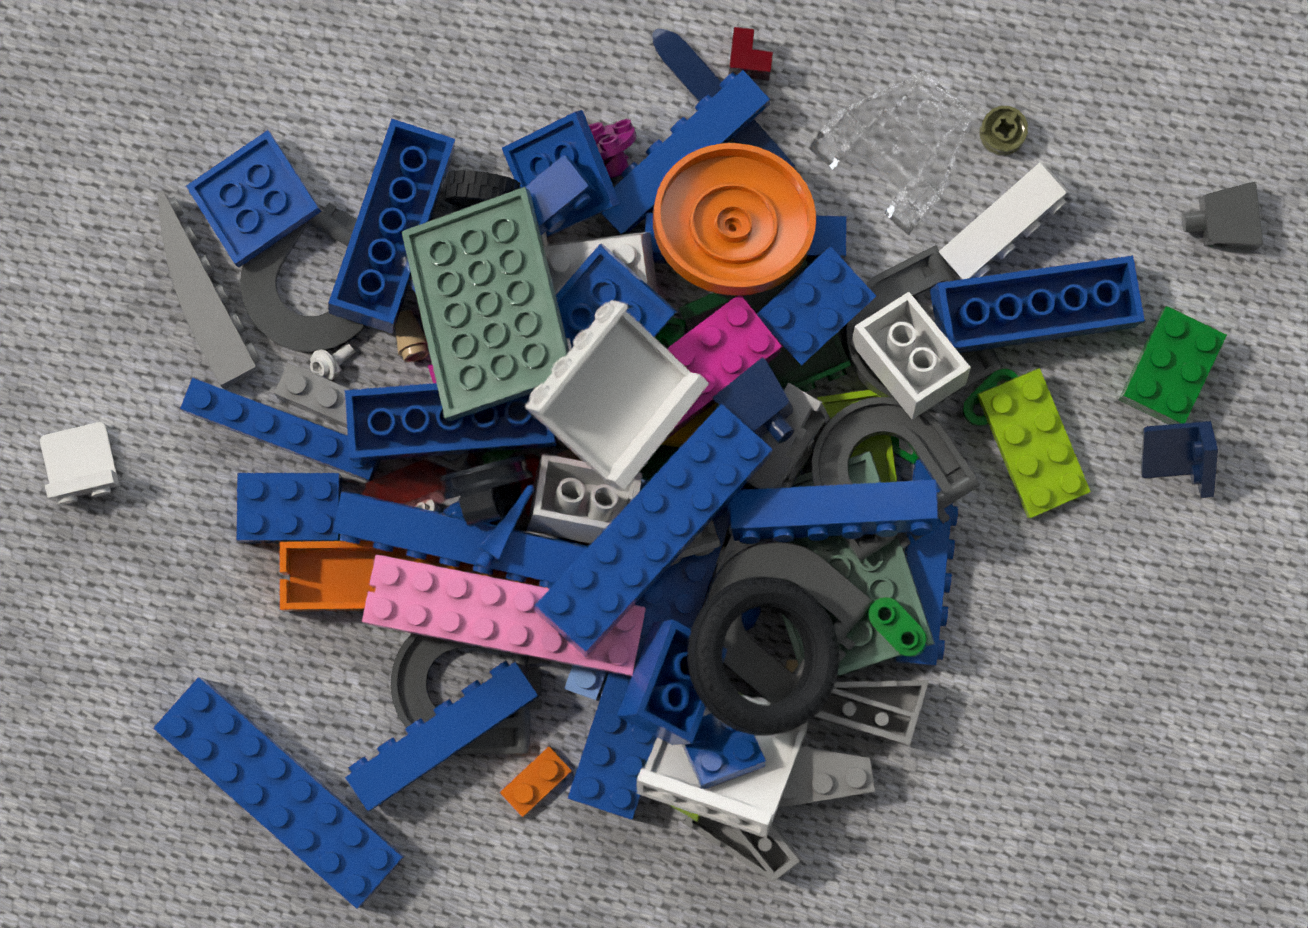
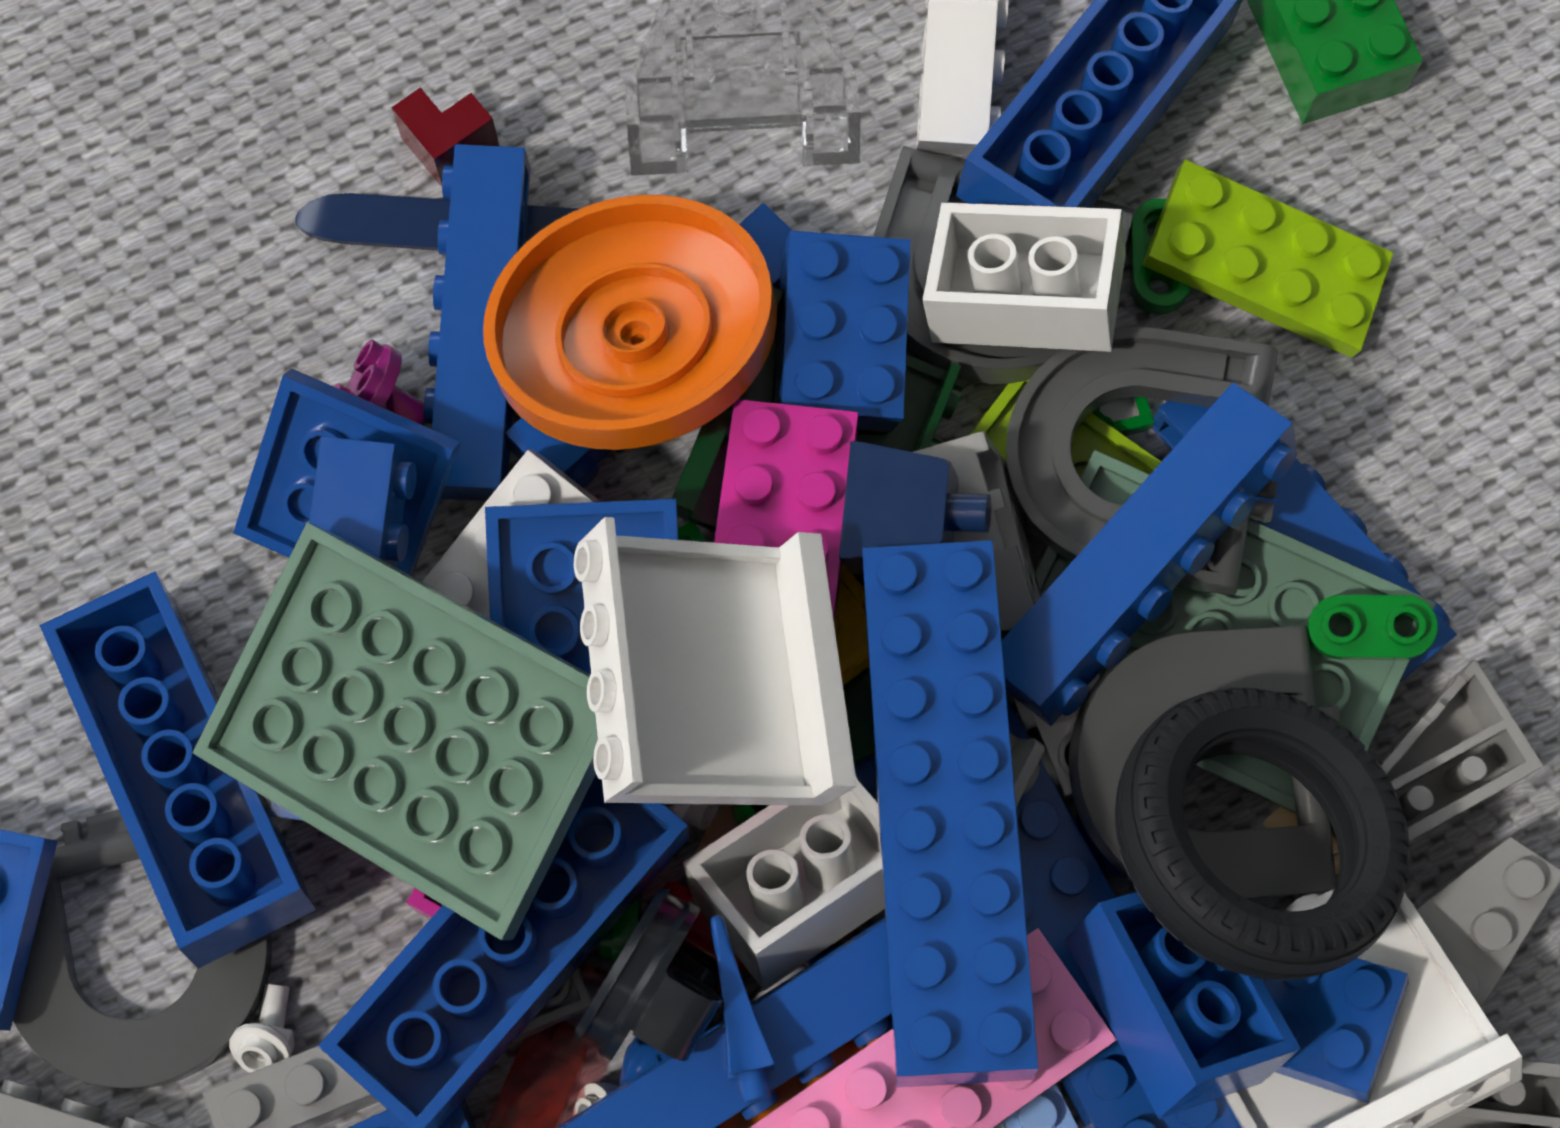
camera: 45 degrees left, 10 degrees down
tan cone [395,310,429,363] -> none
black tyre [444,170,521,208] -> none
dark blue bracket [1141,421,1218,498] -> none

